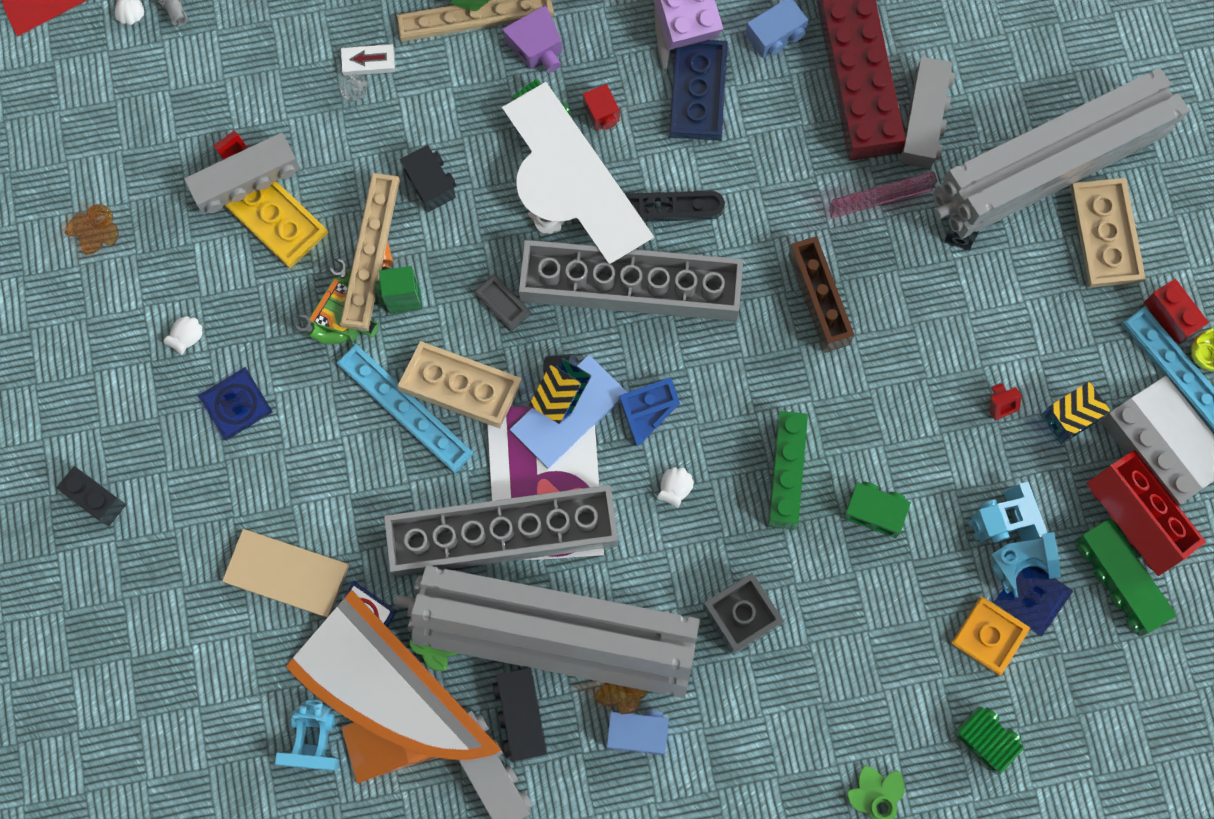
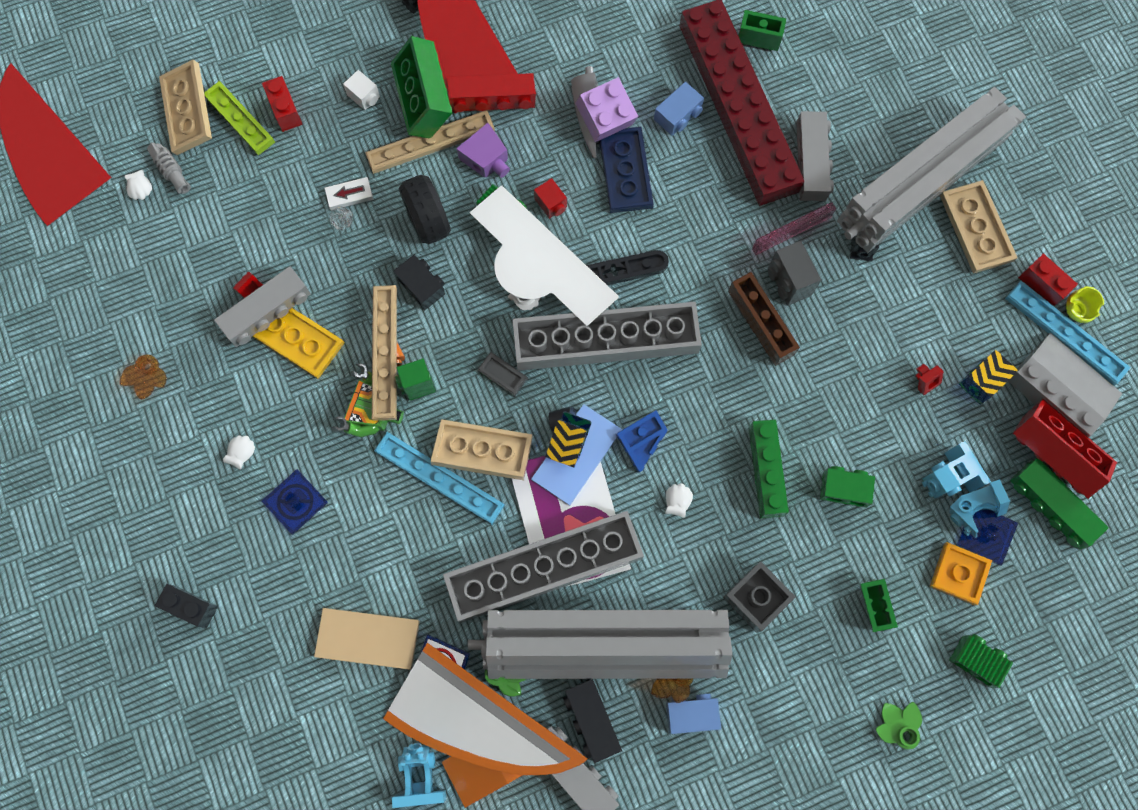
camera: 15 degrees left, 0 degrees up
none -> black tyre [399,175,451,244]
none -> dark grey brick [768,241,821,306]
none -> green brick [860,579,898,632]

